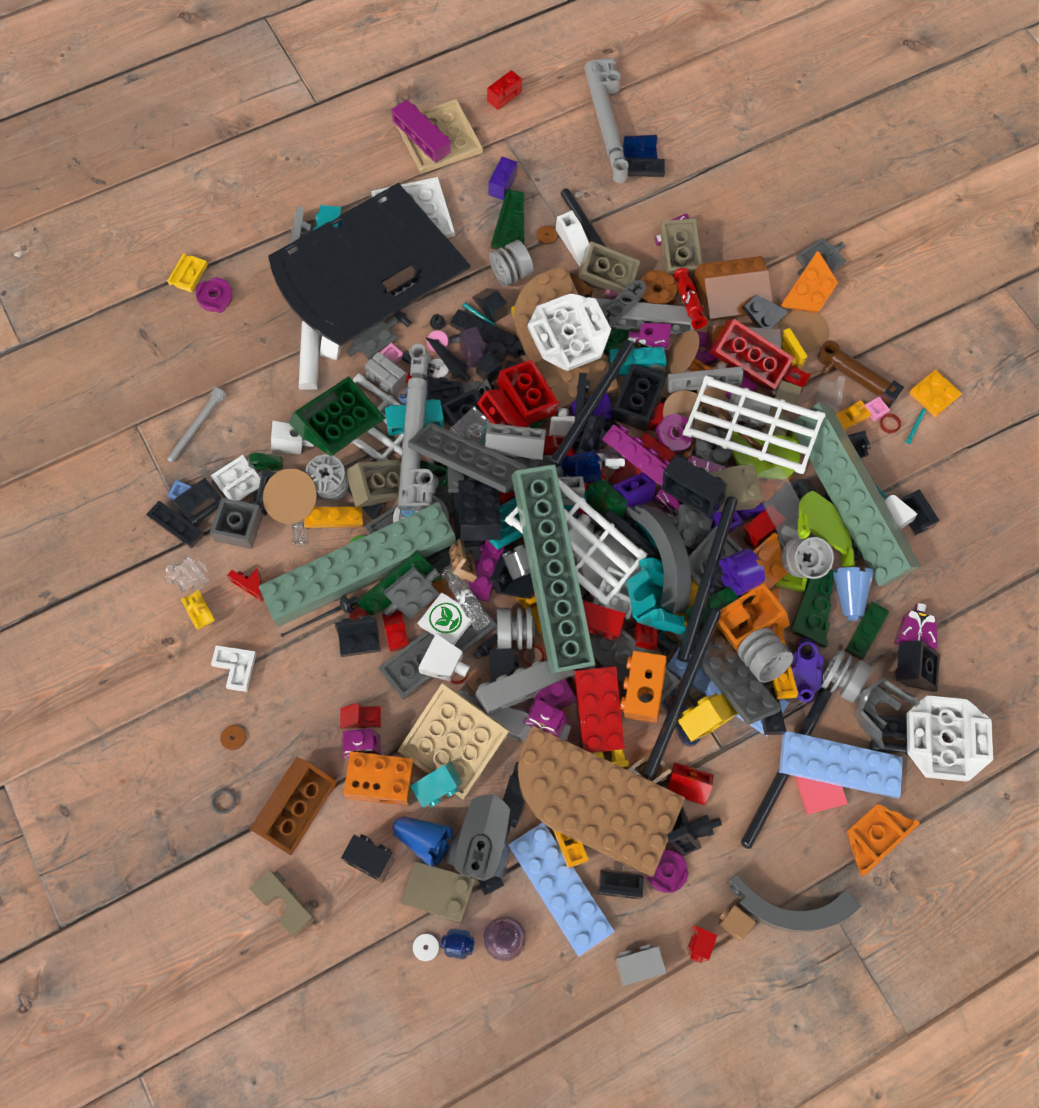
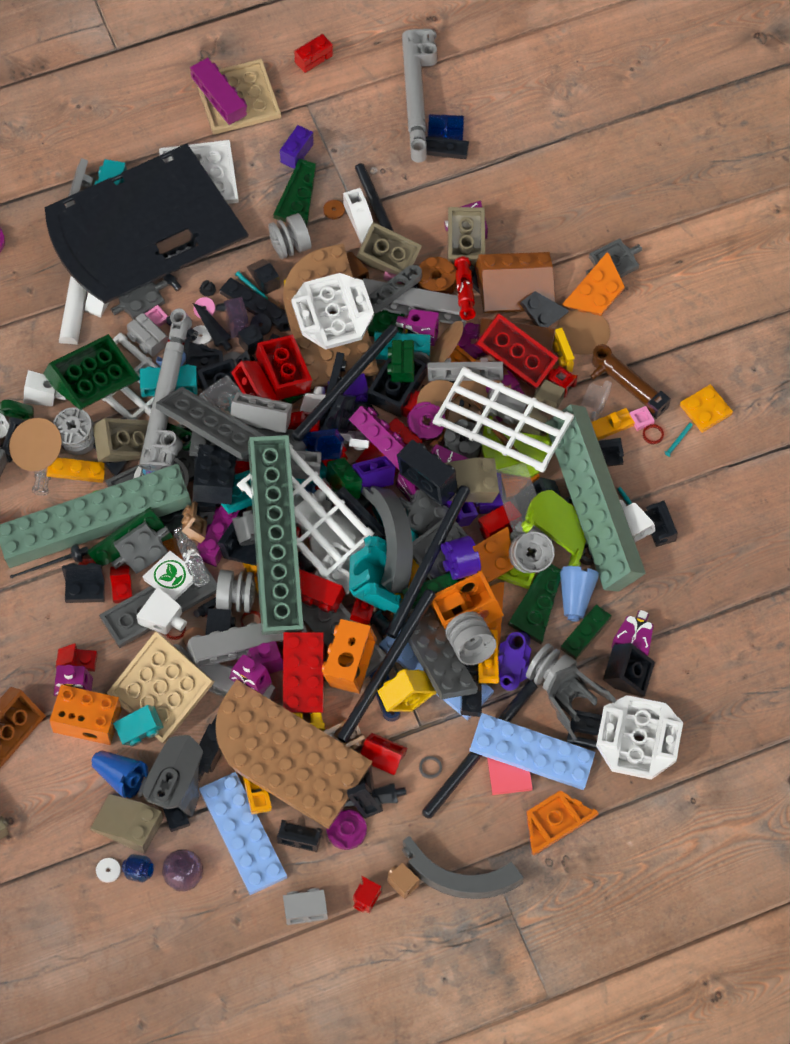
camera: 10 degrees right, 5 degrees down
black brick [341,834,395,883] -> none
none -> dark green brick [388,340,414,382]
none -> flat silver piece [419,756,442,779]

